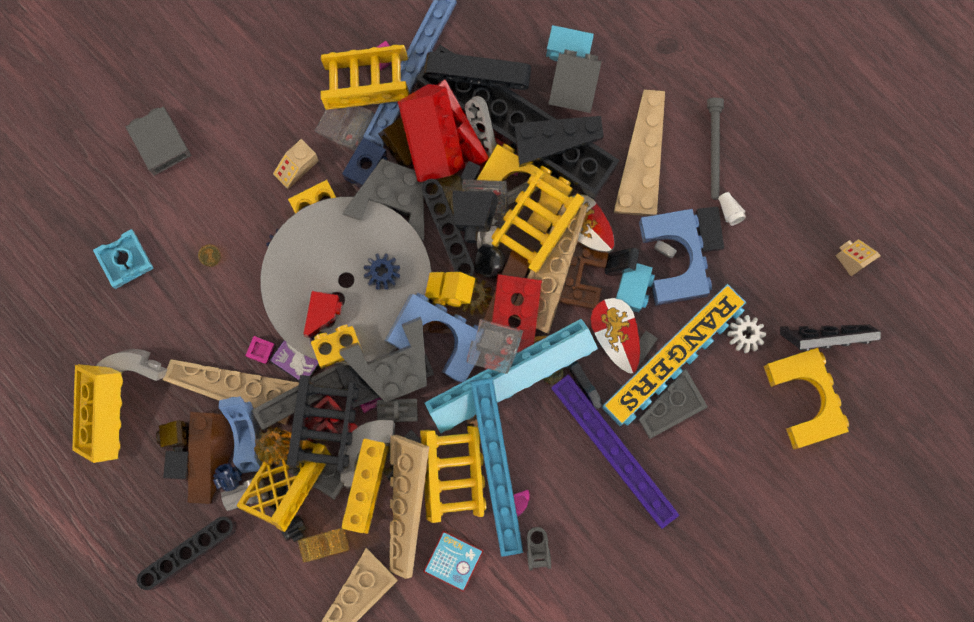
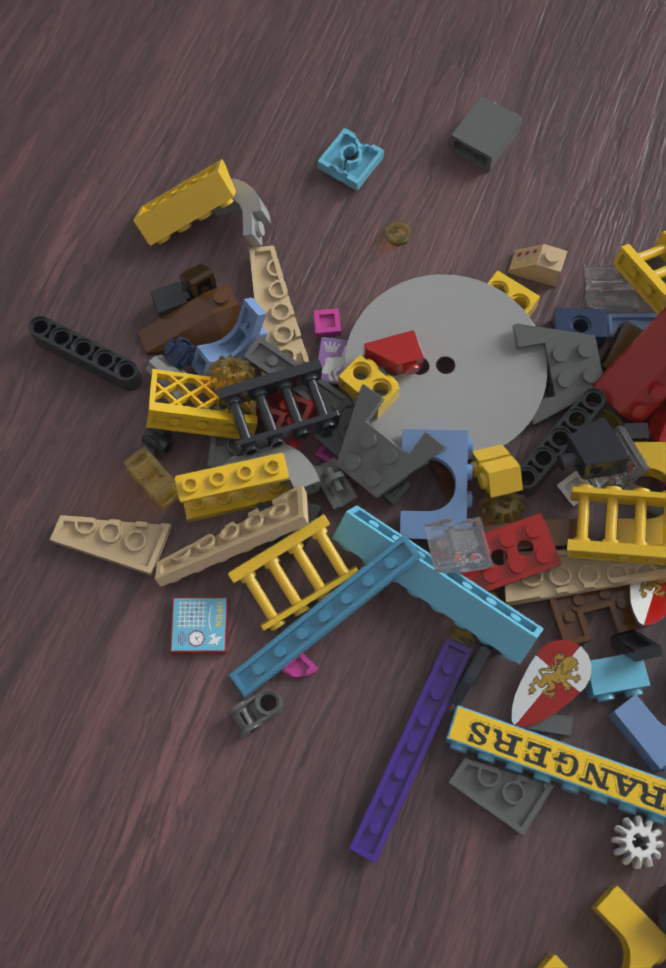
camera: 65 degrees right, 10 degrees down
dark blue gear [363,253,400,291] -> none
black hair [475,244,505,278] -> none

